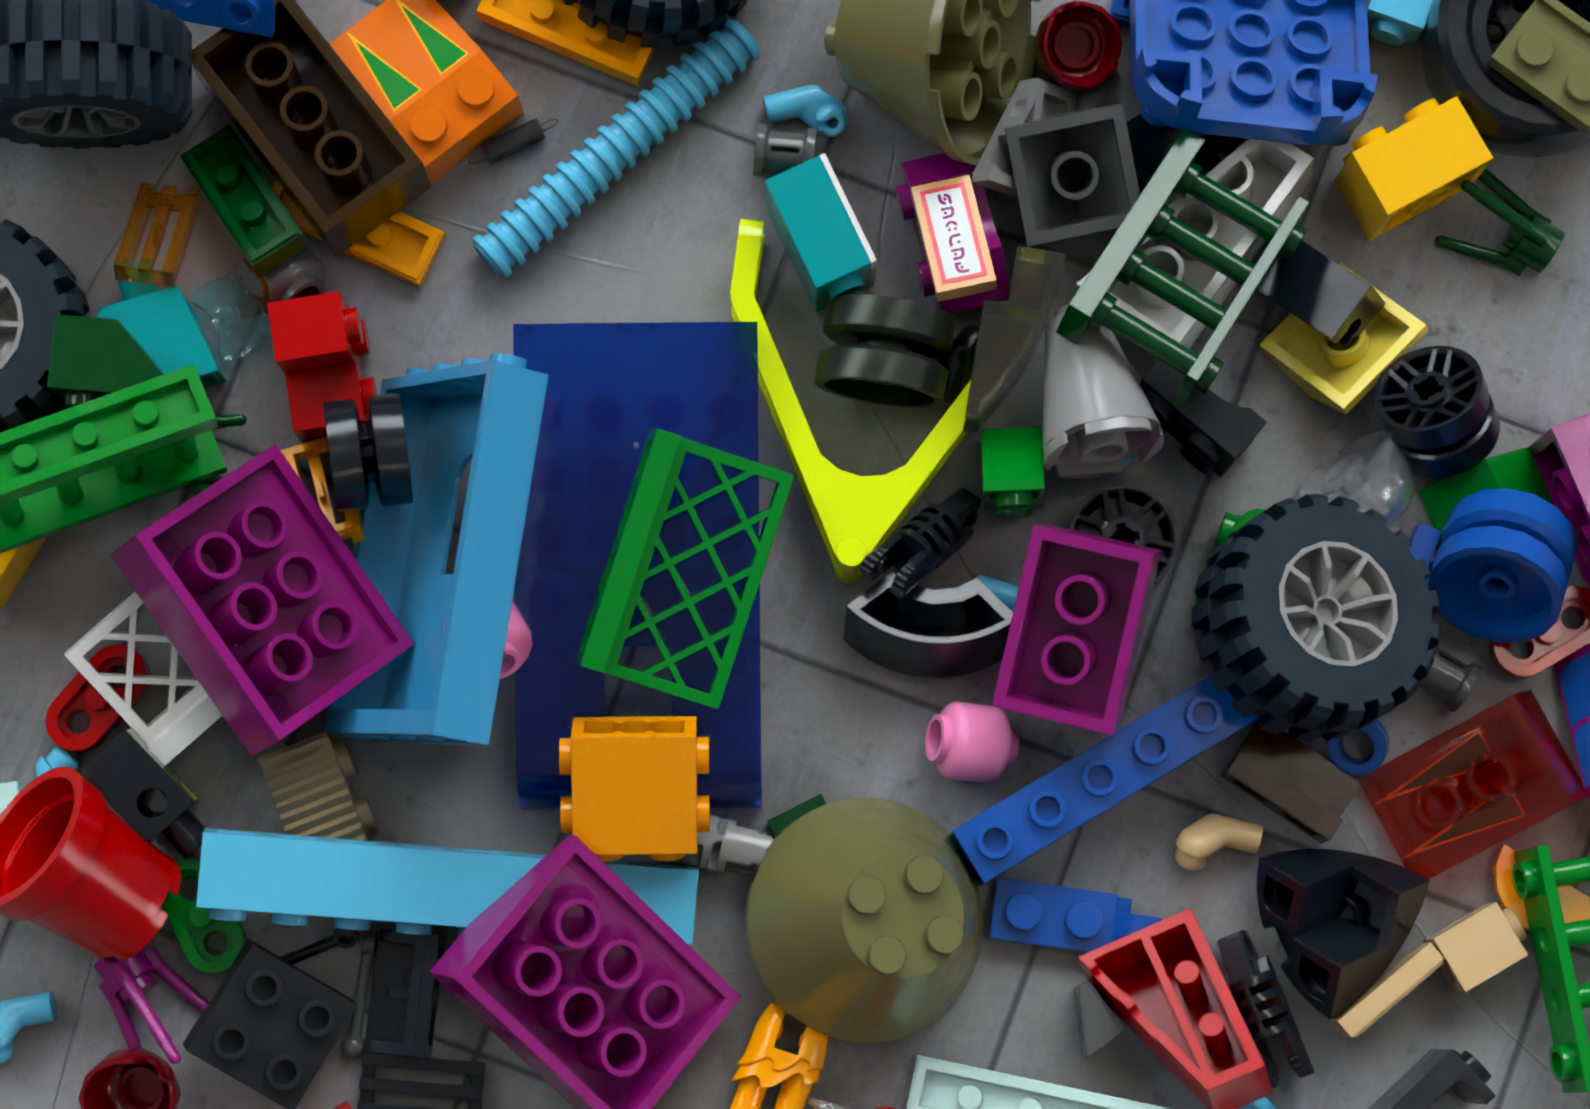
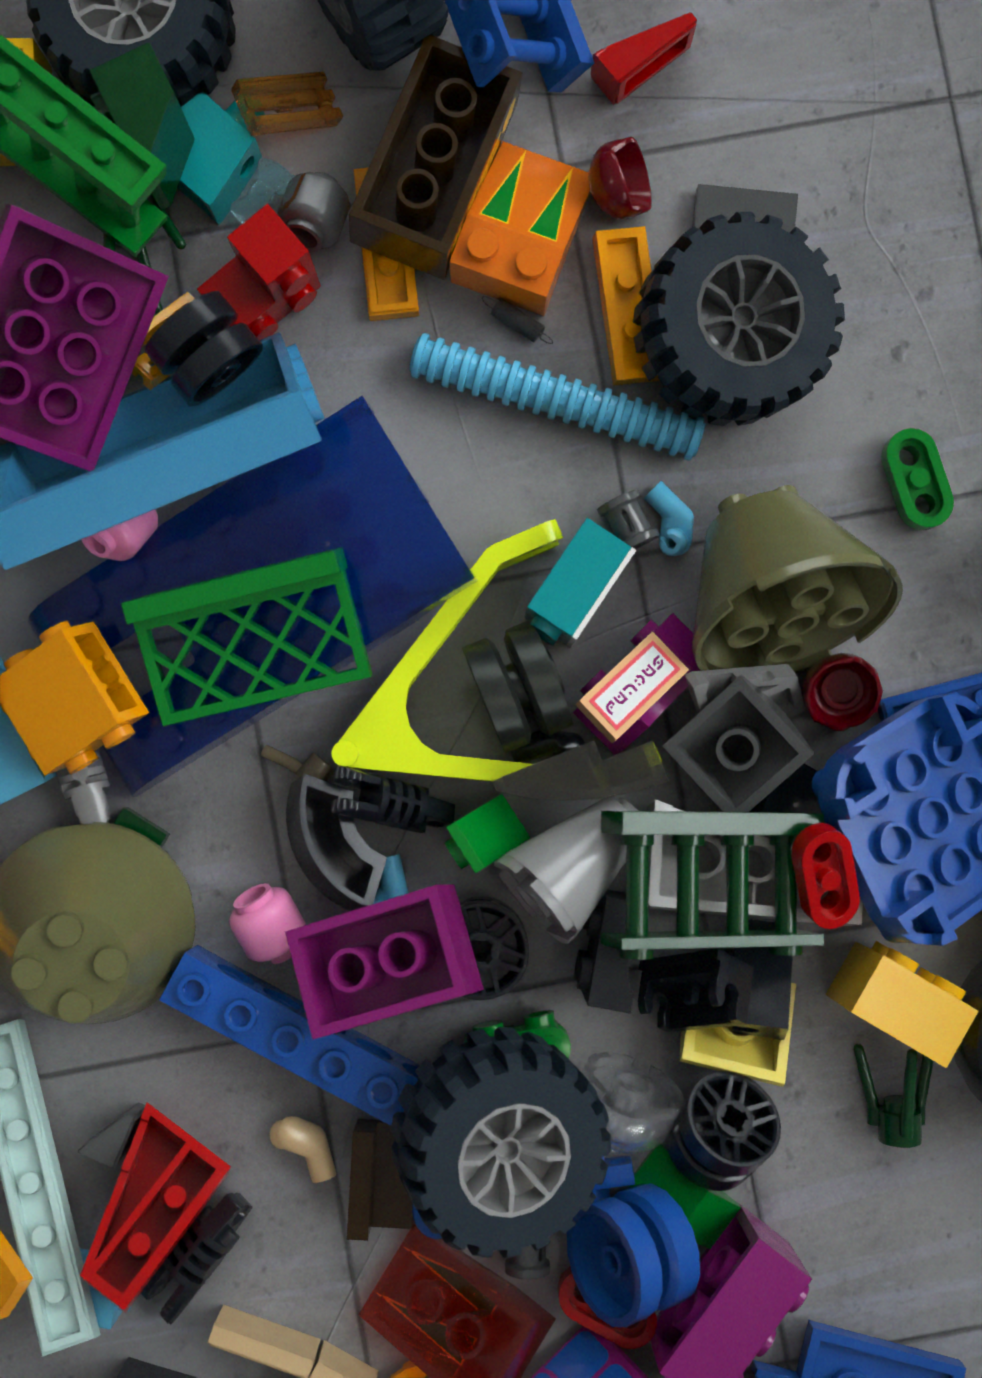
camera: 55 degrees right, 5 degrees up
dark green tile [180,124,311,278] -> none
blue hinge [988,878,1162,952] -> none
black brick [1257,849,1430,1019] -> none
none -> dark tan hand [261,745,335,781]
none -> black hinge [638,948,754,1032]
none -> red plate [792,823,860,929]

